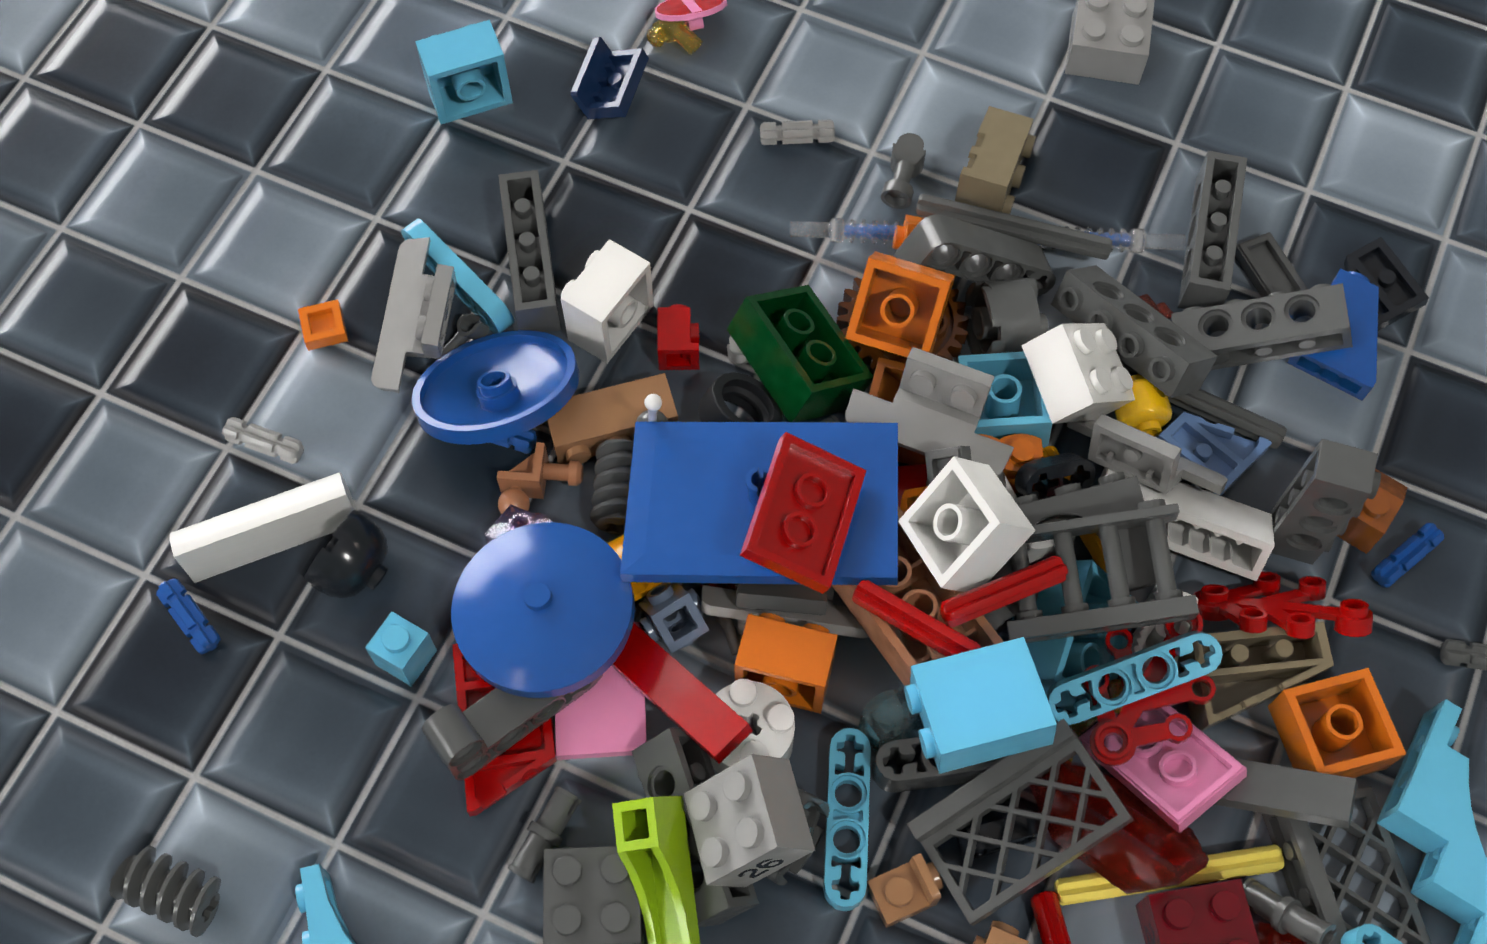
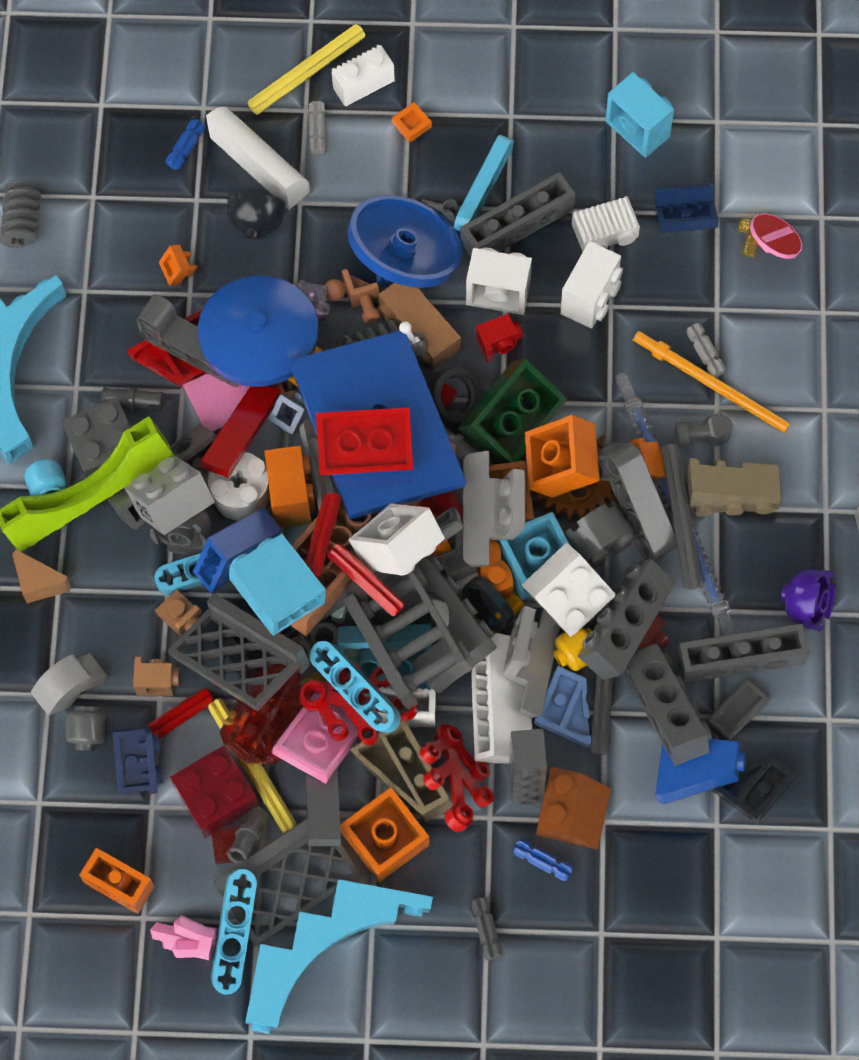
camera: 70 degrees right, 5 degrees up
medium azure brick [365,611,437,687] -> none
light grey plate [371,237,457,393] -> none
none -> orange tile [159,244,198,286]
none -> blue slope [193,508,282,594]
none -> light yellow axle [247,24,365,115]
none -> white brick [332,45,395,106]
none -> white brick [560,241,623,329]
none -> white brick [572,196,640,253]
none -> light orange bar [633,331,791,433]
none -> dark purple cylinder [781,568,836,632]

